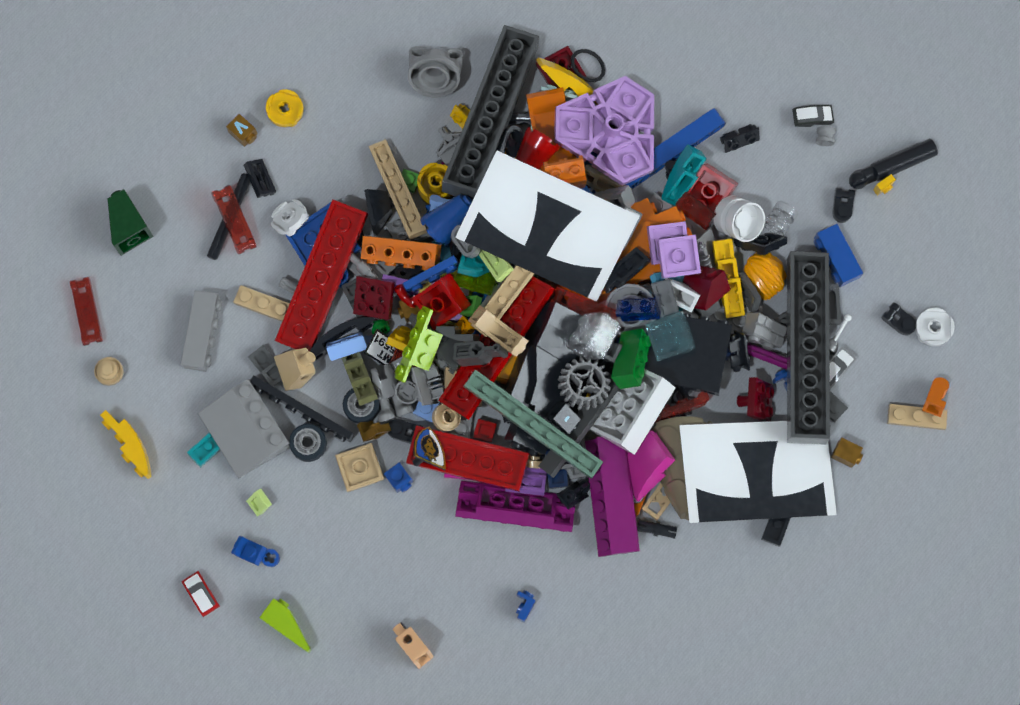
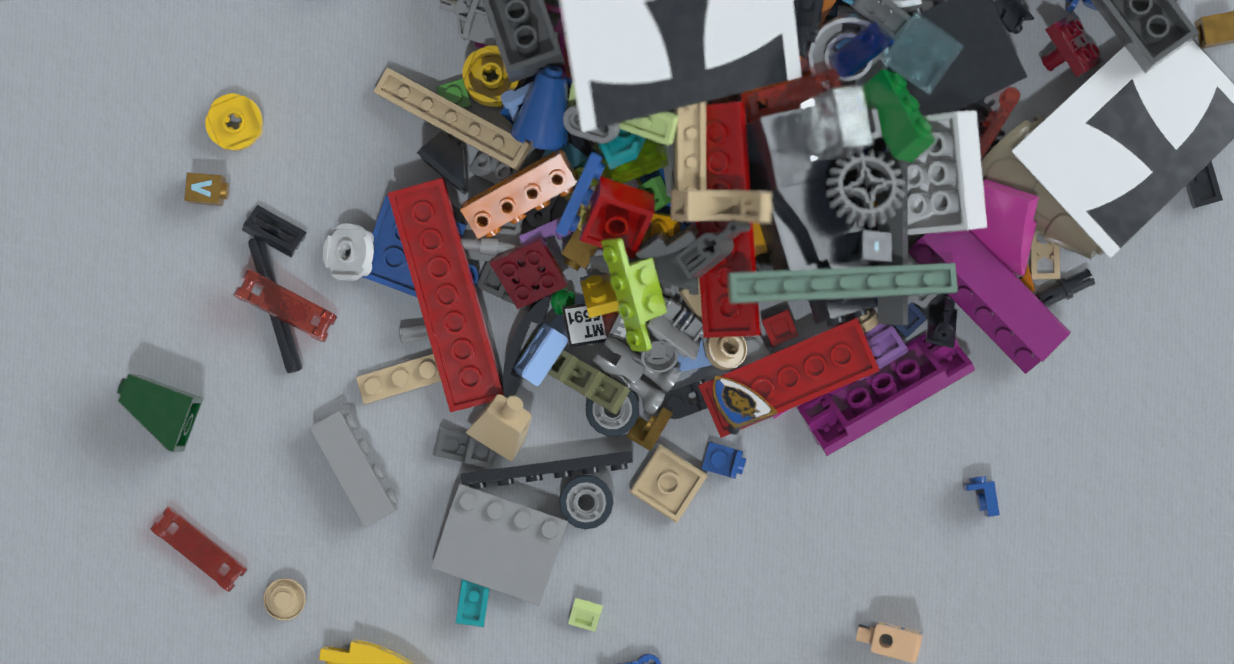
camera: 35 degrees left, 10 degrees up
red arm [394,284,417,308] -> none

